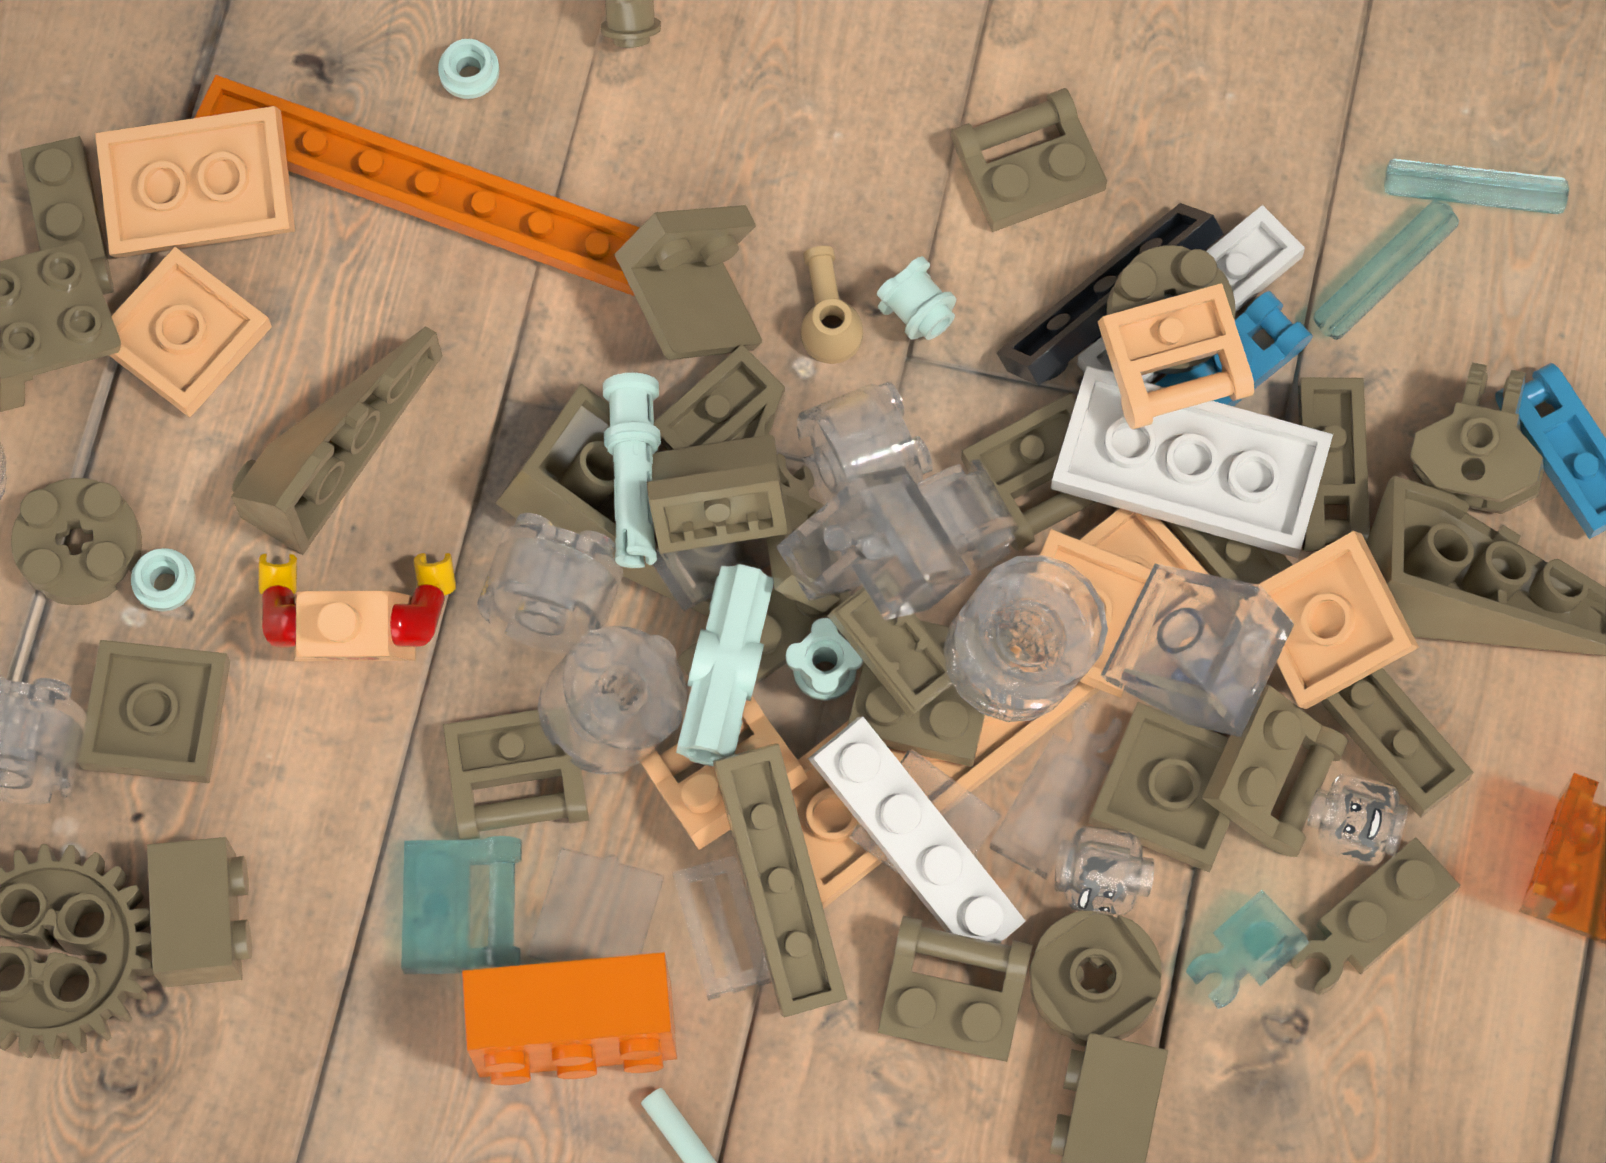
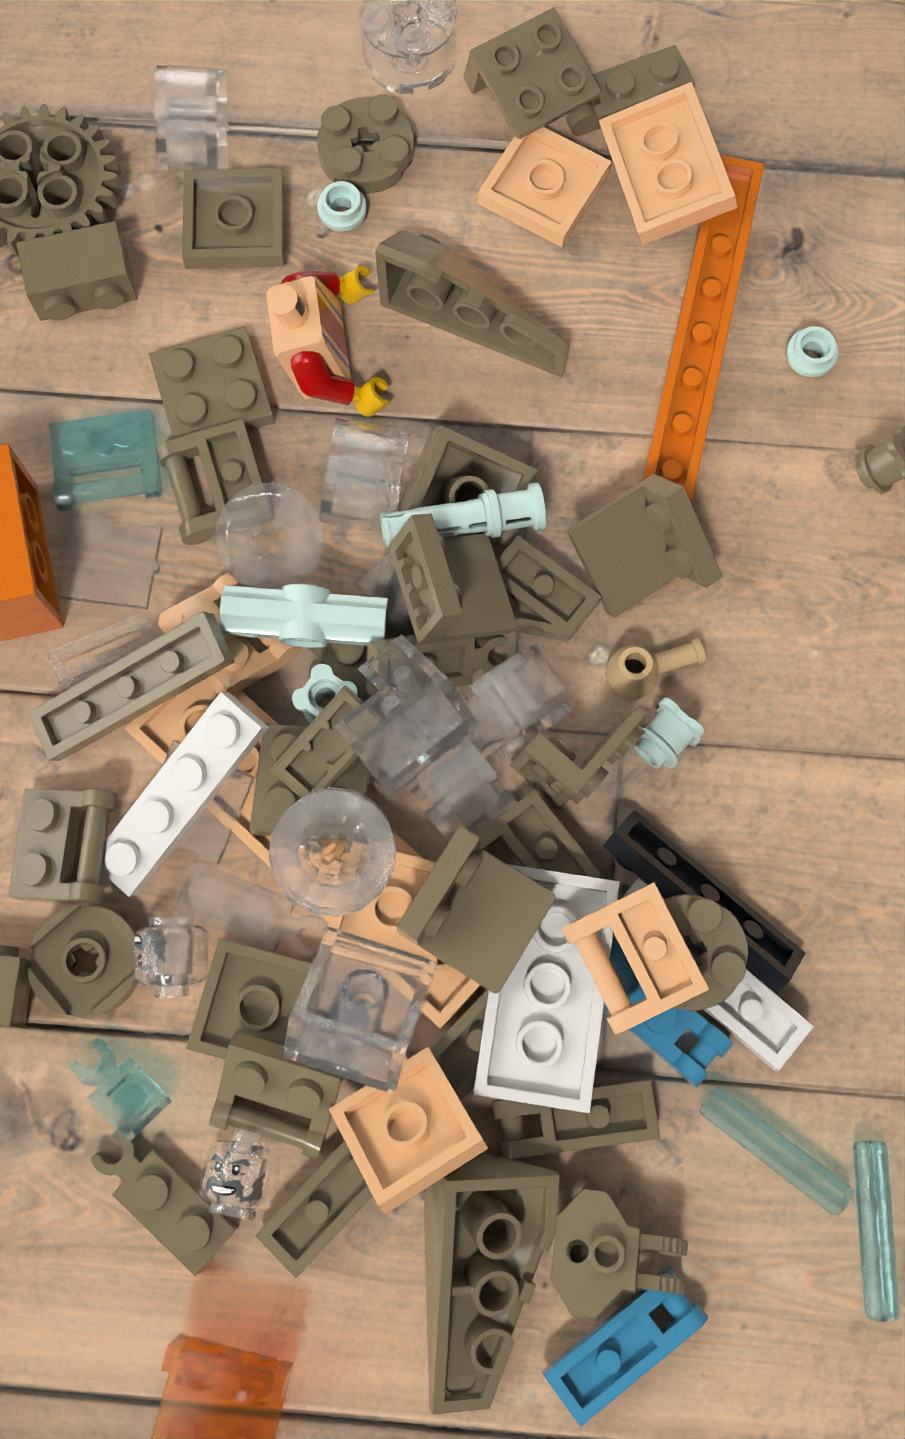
camera: 80 degrees right, 5 degrees up
dark tan plate [951,88,1107,232] -> none
none -> dark tan plate [149,326,275,439]
none -> dark tan bracket [396,826,556,994]
none -> dark tan bracket [509,705,648,808]

